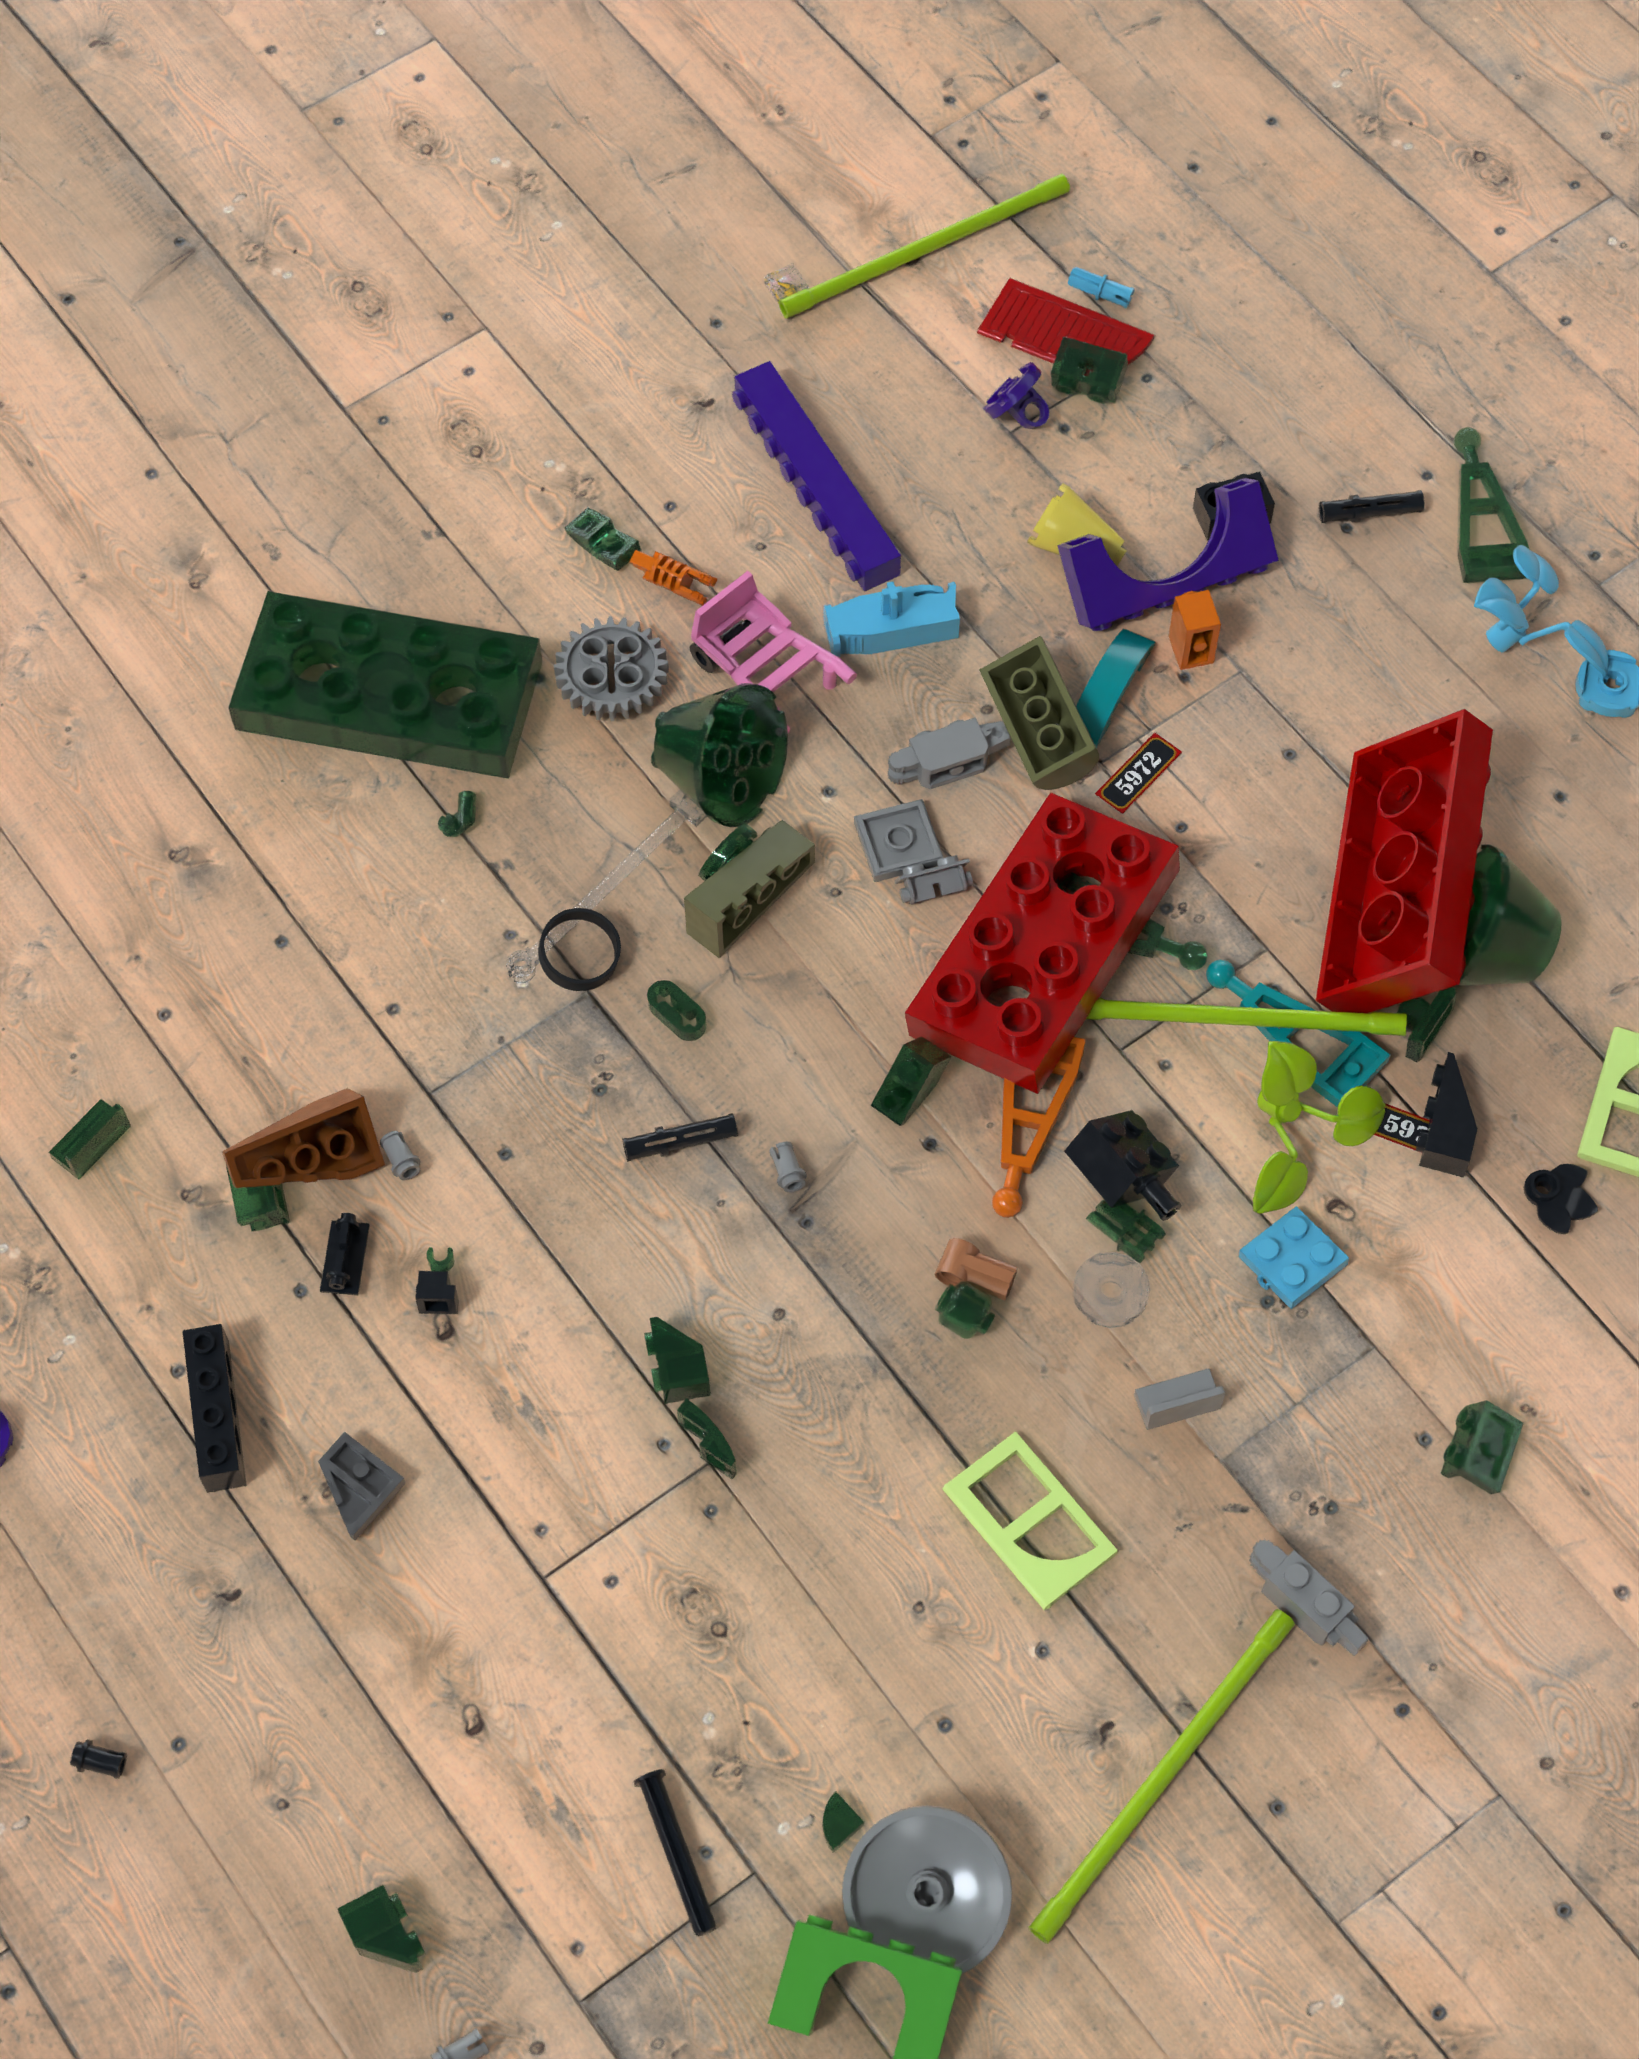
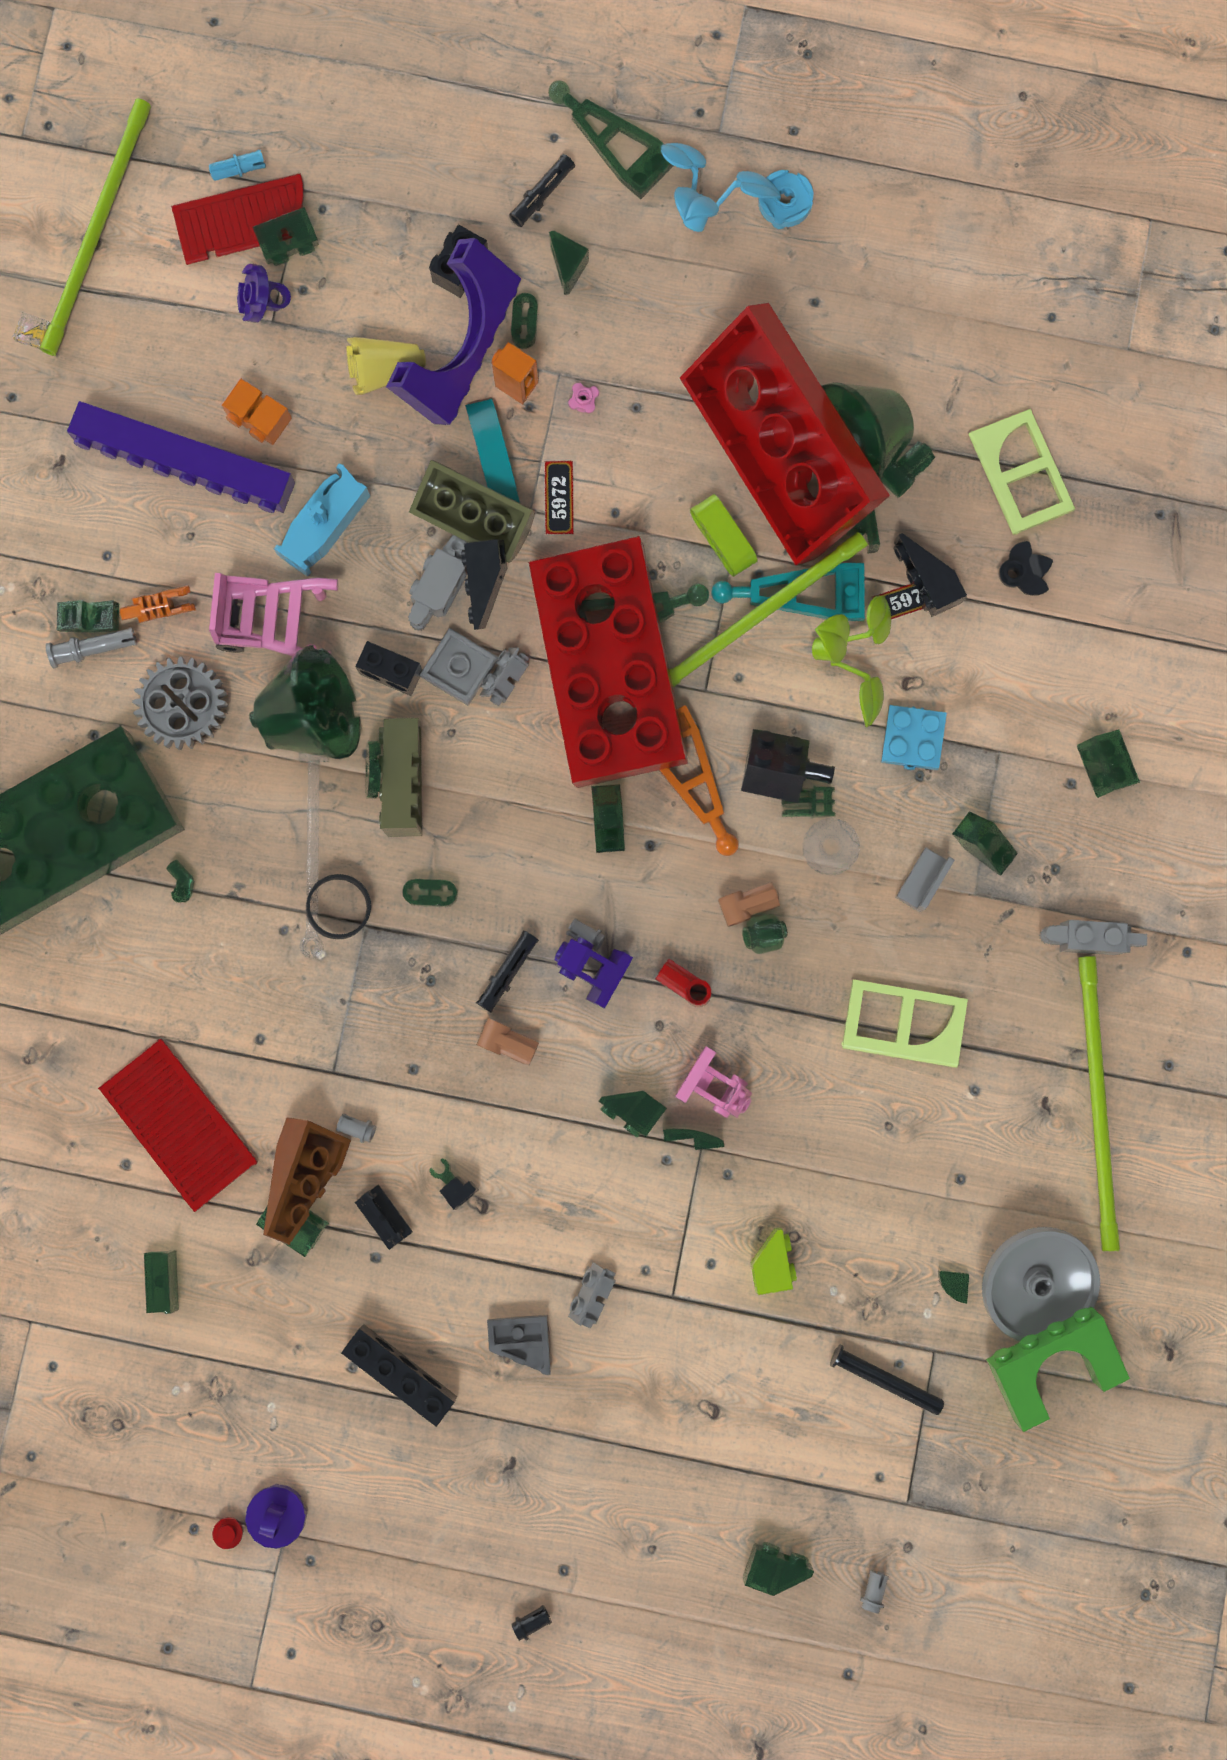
camera: 45 degrees left, 20 degrees up
none -> light grey pin [46,627,137,669]
none -> red window [98,1039,258,1212]
none -> orange piece [222,378,292,445]
none -> black brick [355,641,422,696]
none -> black slope [461,539,507,630]
none -> nougat piece [476,1018,539,1065]
none -> clear green beam [511,293,538,349]
none -> clear green slope [549,231,589,295]
none -> dark purple tile [554,937,633,1009]
none -> bright pink plate [568,383,599,413]
none -> light grey hinge [568,1262,616,1328]
none -> red piece [655,959,711,1007]
none -> bright pink tile [675,1046,752,1118]
none -> lime beam [690,494,758,577]
none -> lime slope [751,1228,797,1295]
none -> clear green piece [879,441,935,498]
none -> clear green slope [952,812,1018,876]

